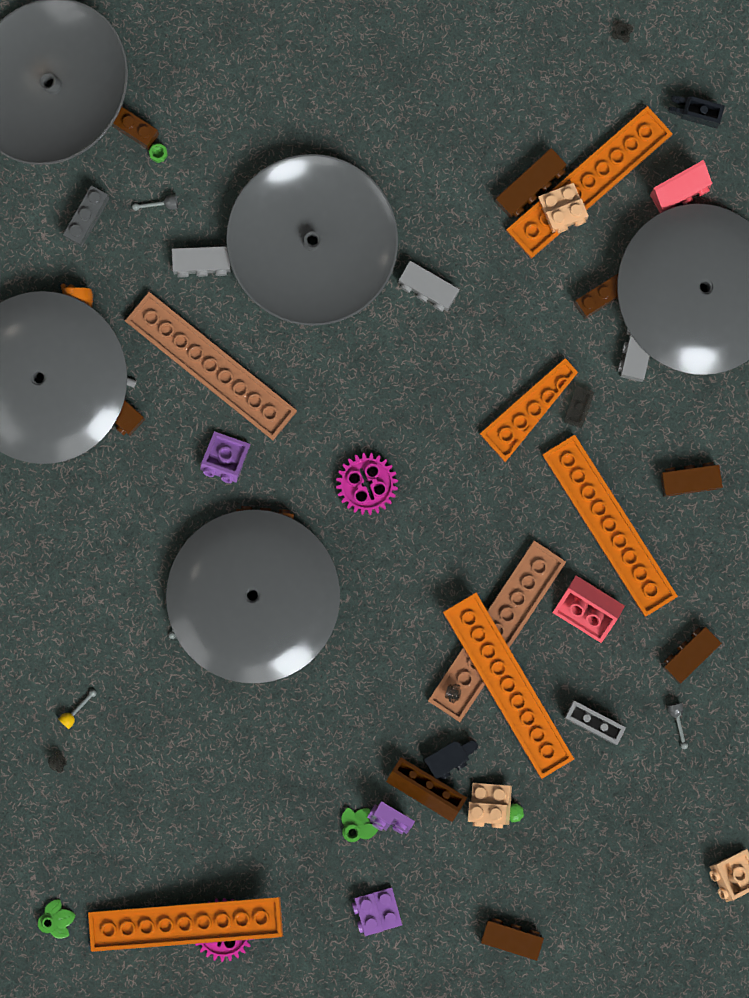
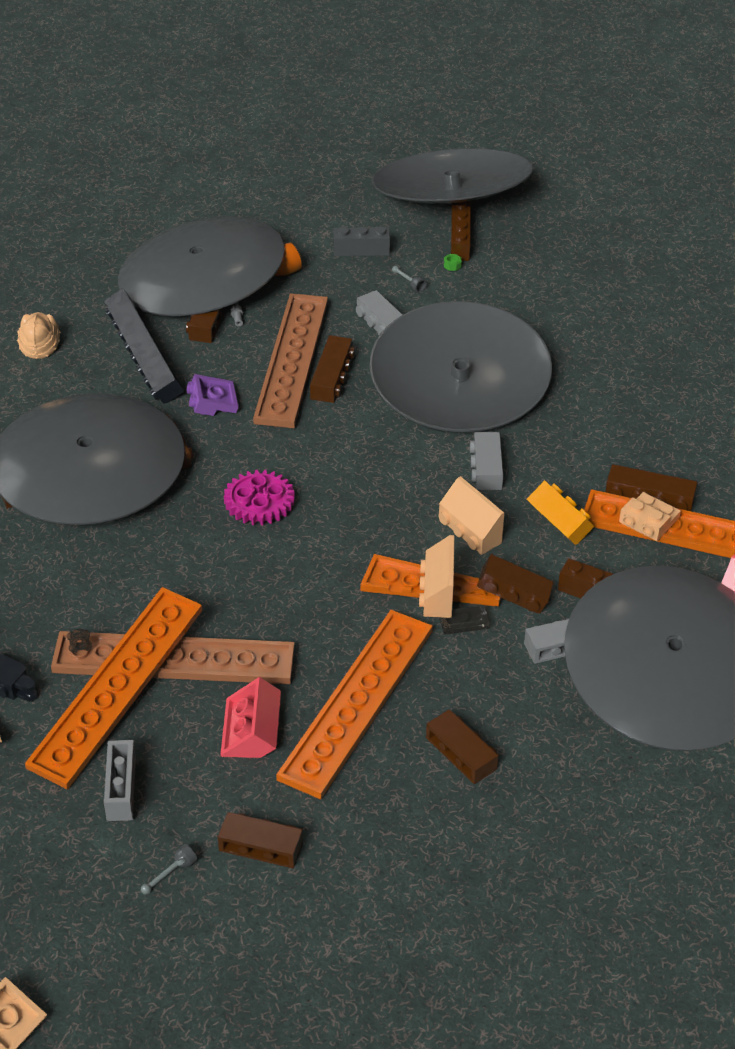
camera: 60 degrees right, 40 degrees down
none -> light nougat head [17,312,61,359]
none -> black brick [104,288,184,404]
none -> reddish brown brick [310,335,355,403]
none -> light nougat slope [419,535,454,618]
none -> light nougat slope [439,476,504,555]
none -> reddish brown brick [477,554,553,613]
none -> light orange brick [527,480,594,545]

